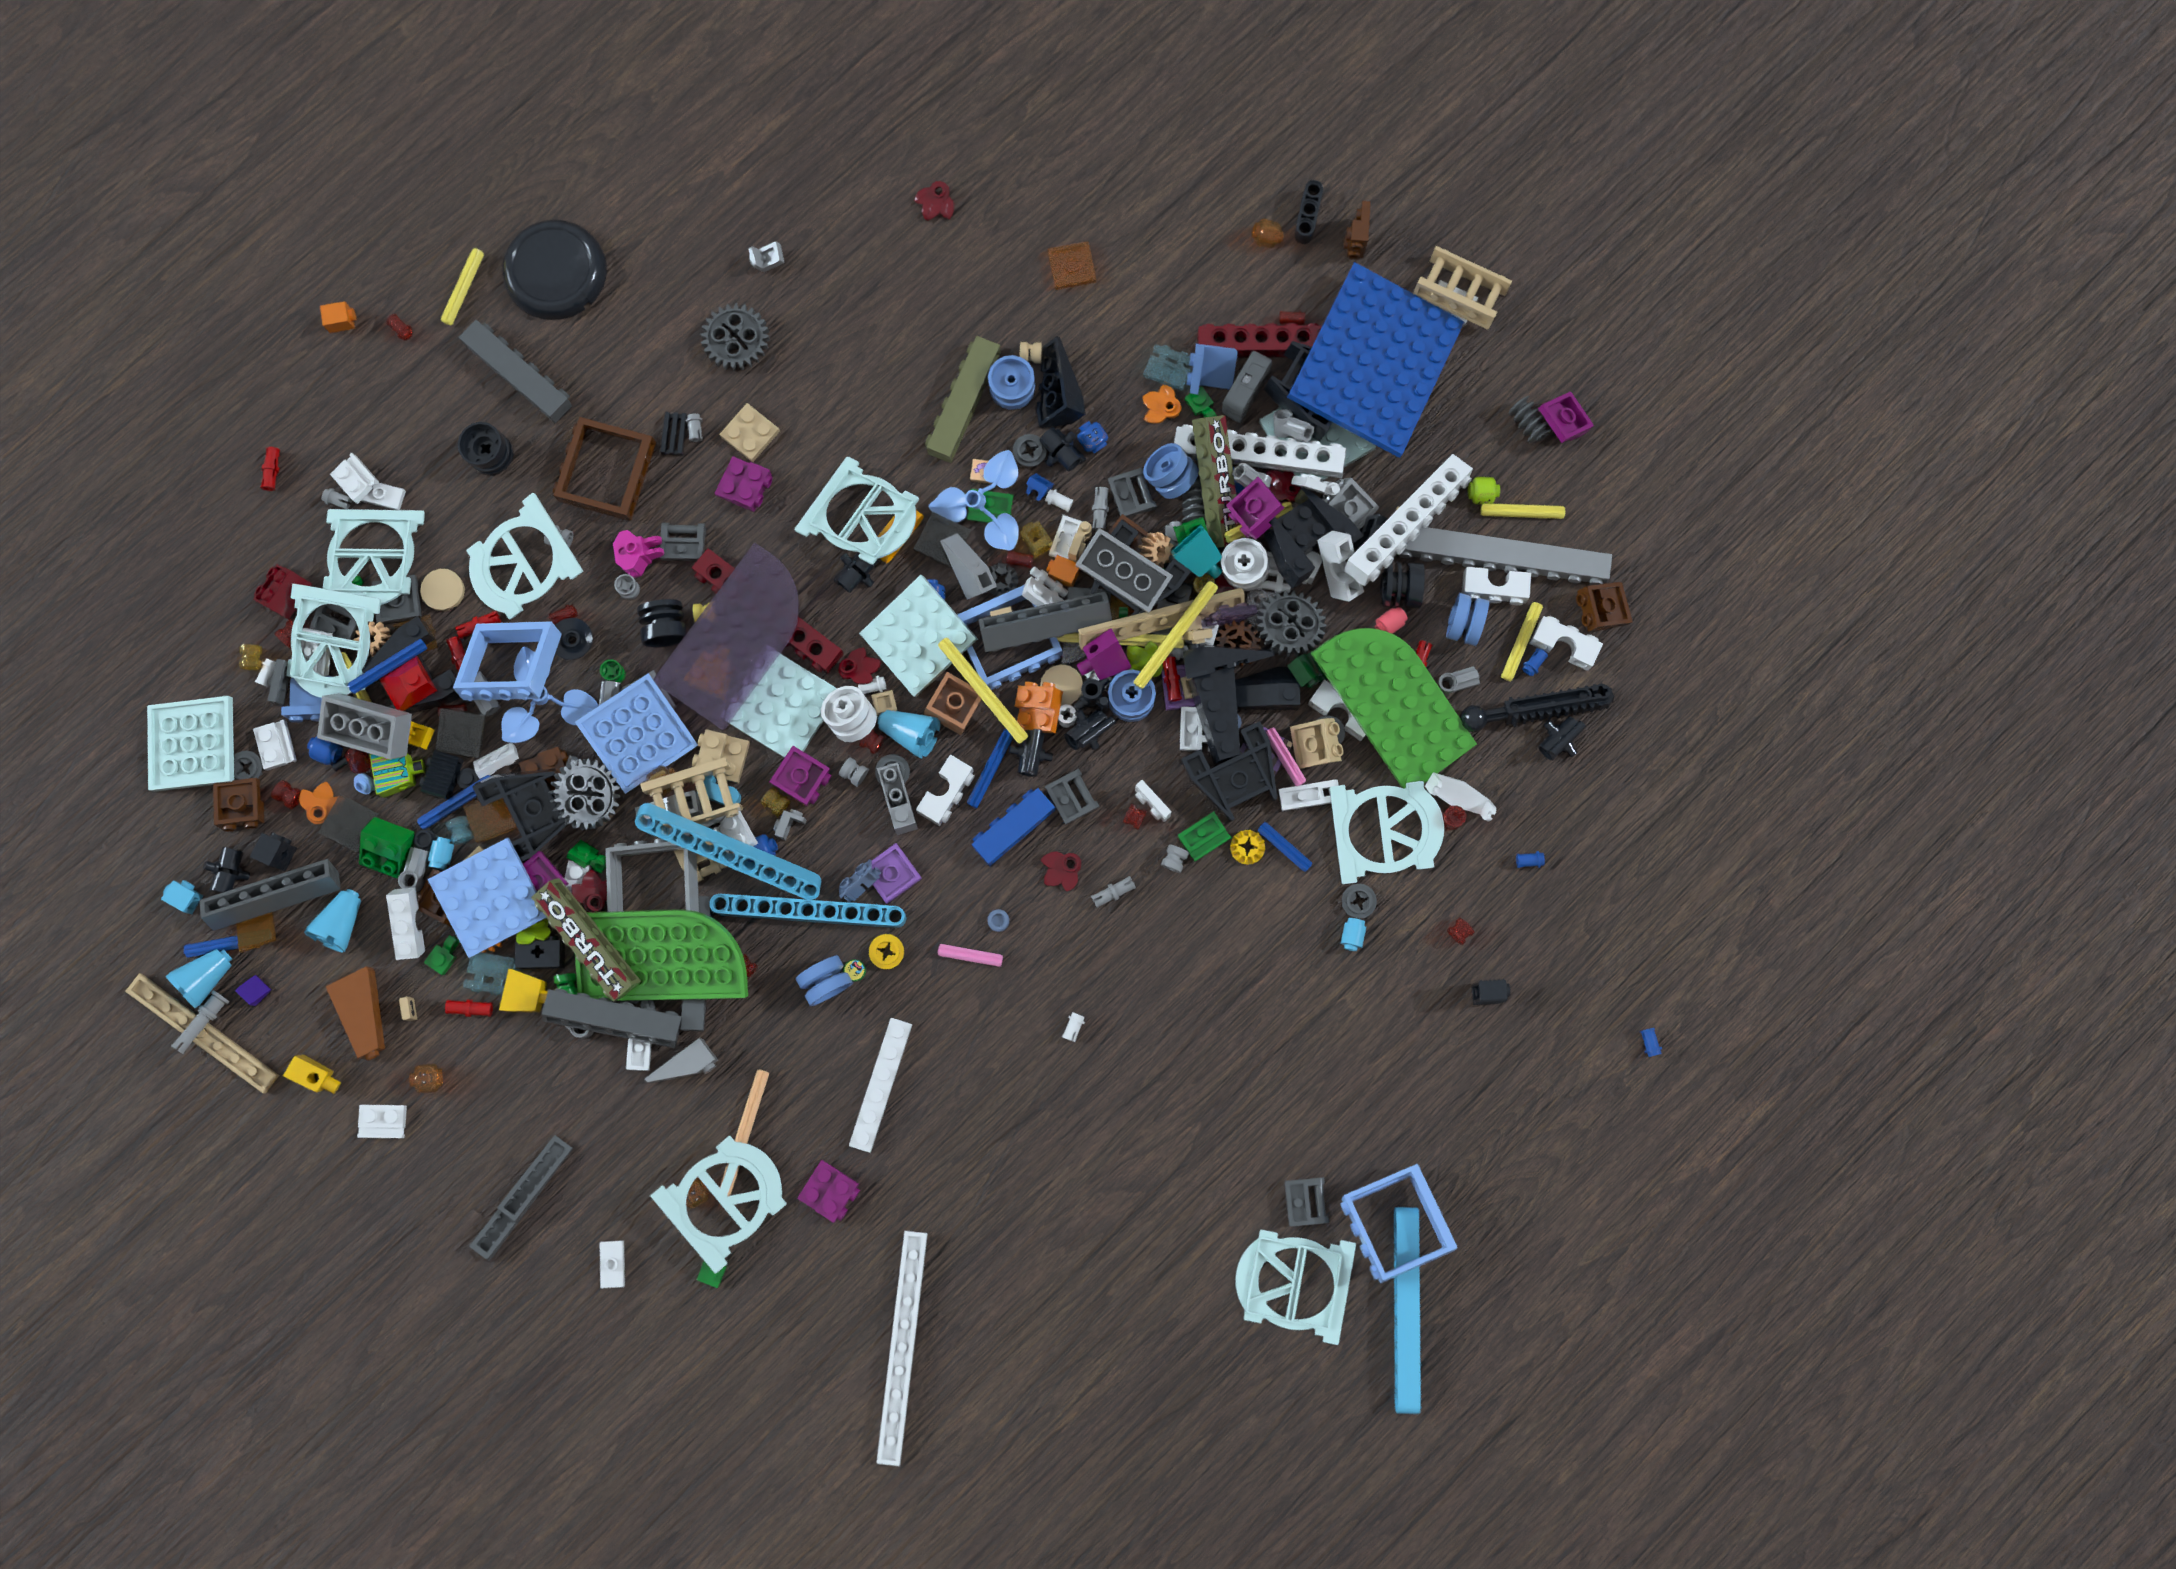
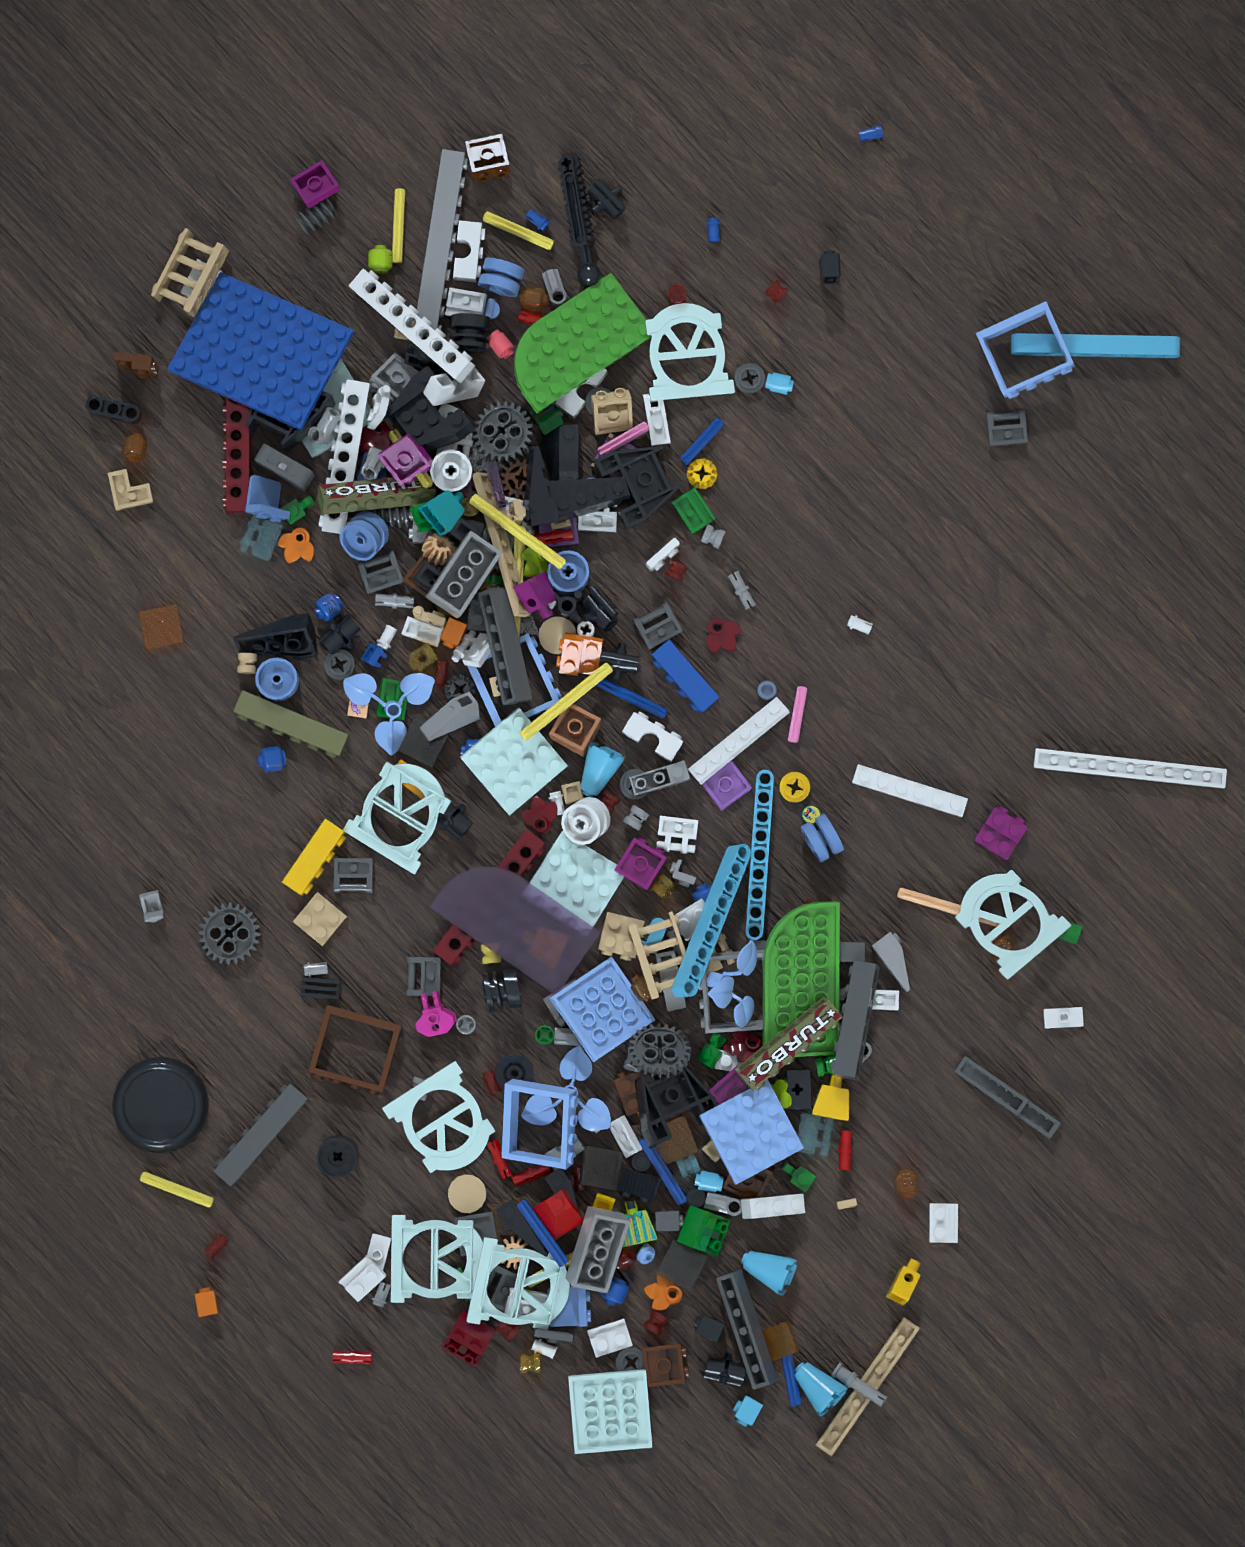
camera: 90 degrees left, 5 degrees up
dark purple slope [235,975,271,1006] -> none
dark orange slope [325,966,385,1061] -> none
magenta plate [715,456,773,512] -> none
sand blue hinge [839,859,881,902] -> none
dark red plate [915,181,954,221] -> none
light aqua window [1236,1230,1356,1345] -> none
clear red pin [1279,310,1305,326] -> none
white piece [1425,772,1496,822] -> none
white arch [1529,616,1603,671] -> none
none -> tan plate [108,469,154,511]
none -> blue head [257,746,286,772]
none -> yellow brick [282,819,346,896]
none -> dark grey plate [334,858,373,893]
none -> white plate [444,288,487,316]
none -> light blue plate [483,298,500,319]
none -> clear orange head [520,286,549,312]
none -> dark grey brick [655,1211,683,1231]
none -> white plate [656,816,698,854]
none -> white plate [688,697,790,784]
none -> light blue plant [707,940,757,1028]

